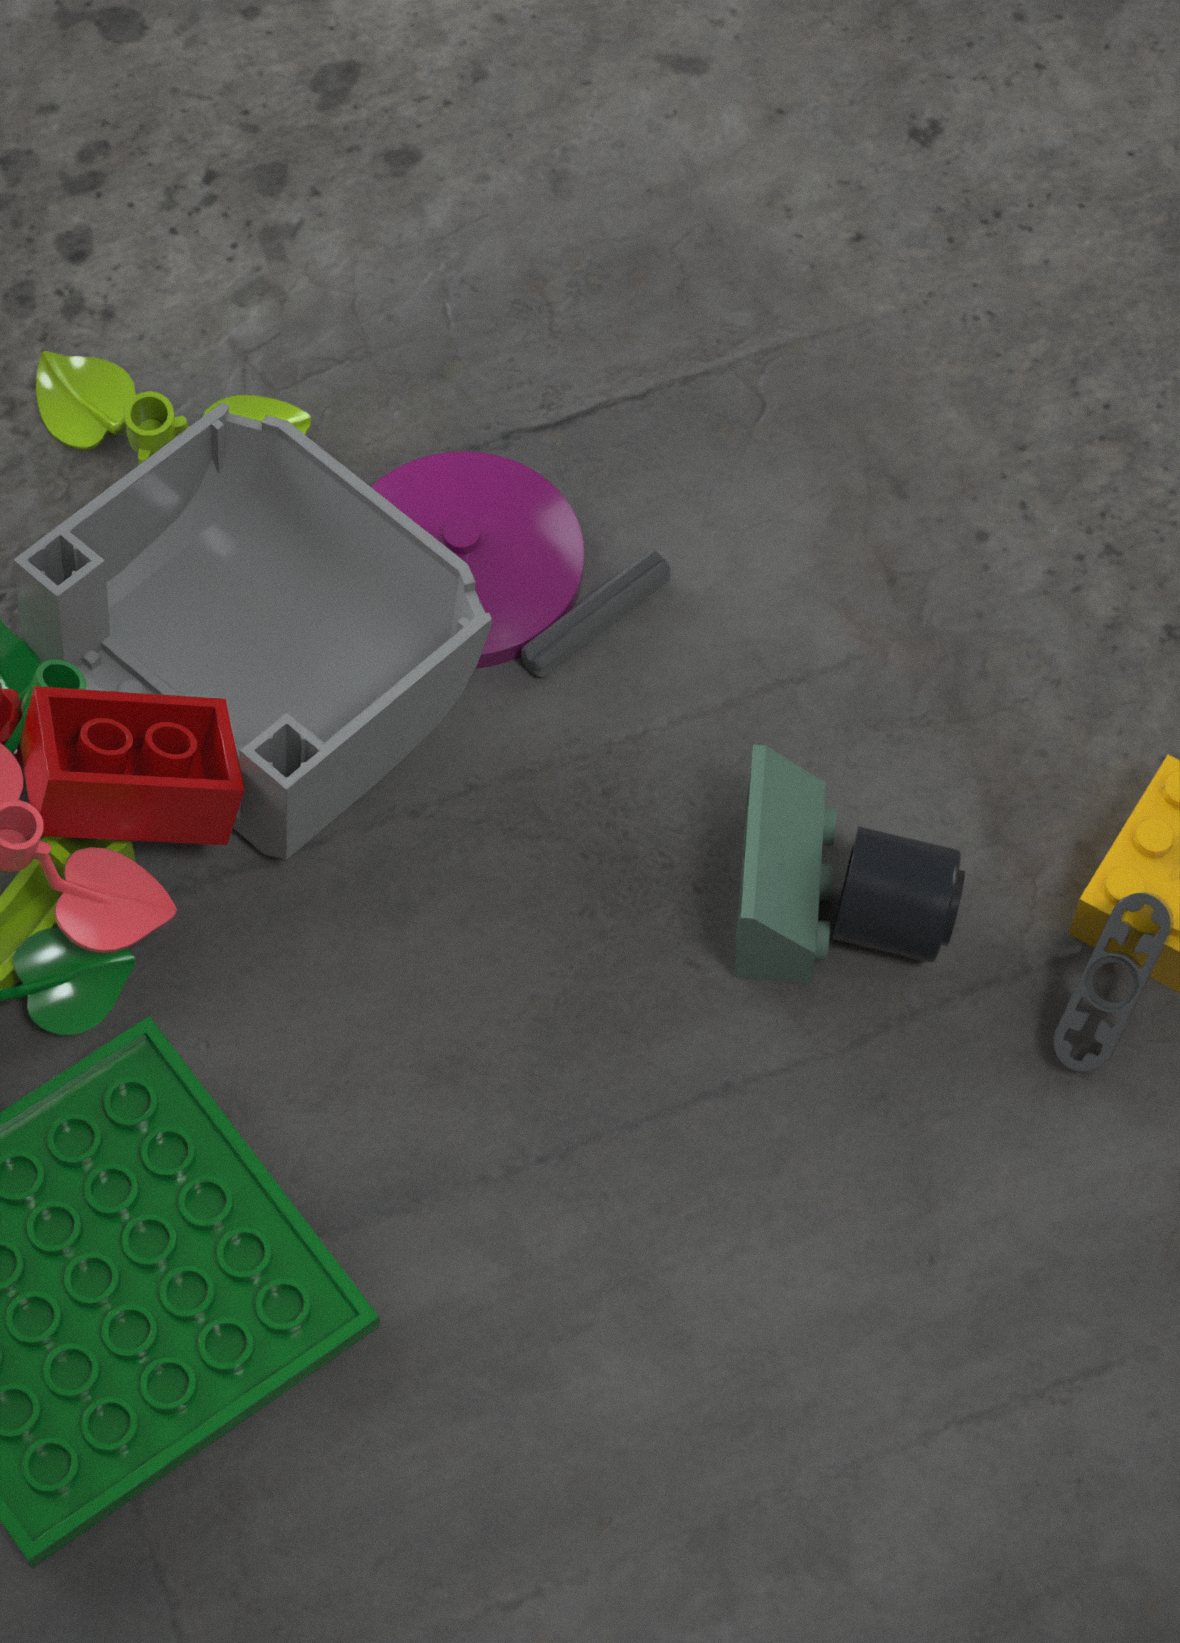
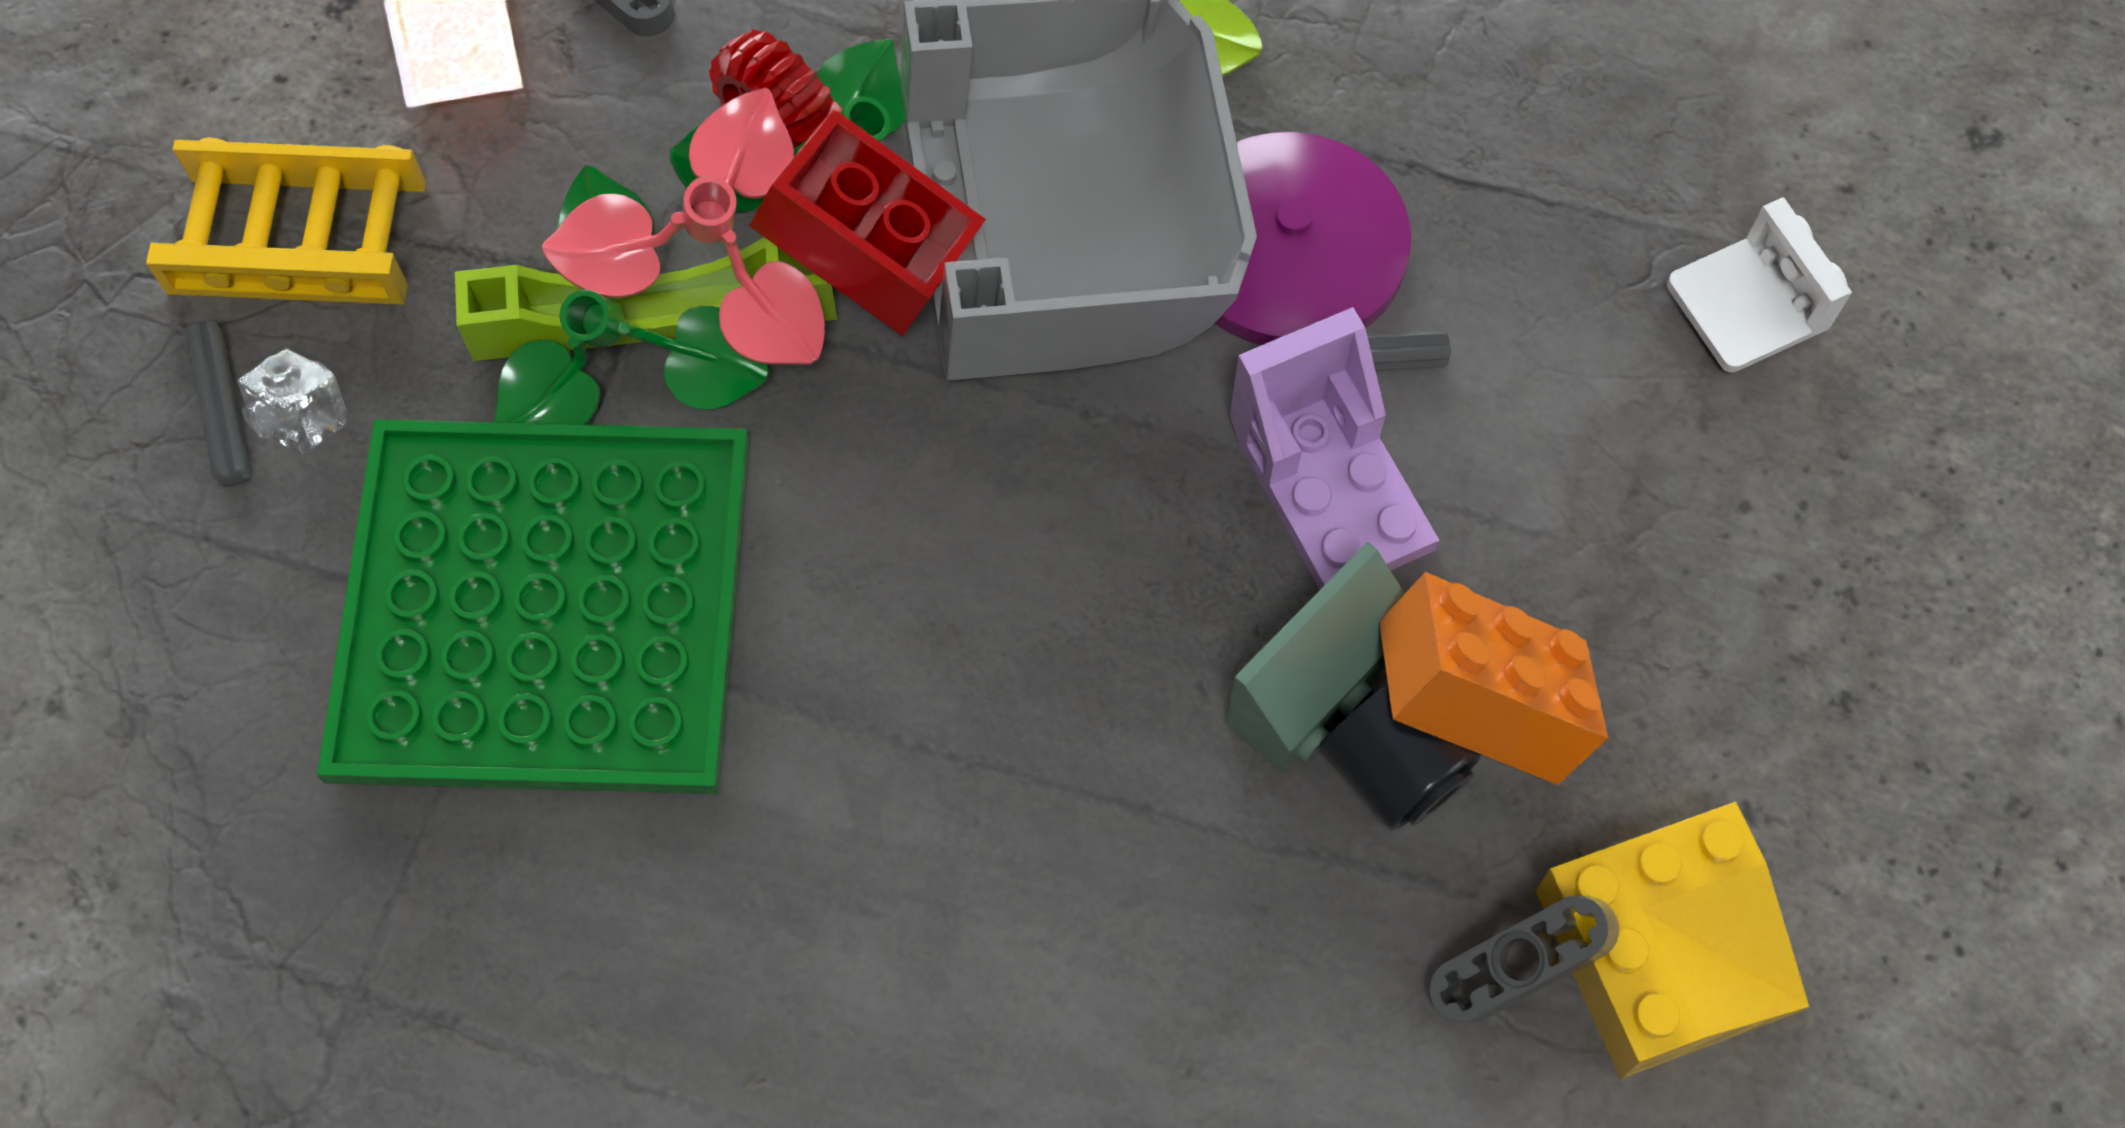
camera: 40 degrees right, 5 degrees up
none -> lavender bracket [1230,307,1440,590]
none -> orange brick [1379,572,1608,785]
none -> white bracket [1667,197,1852,372]

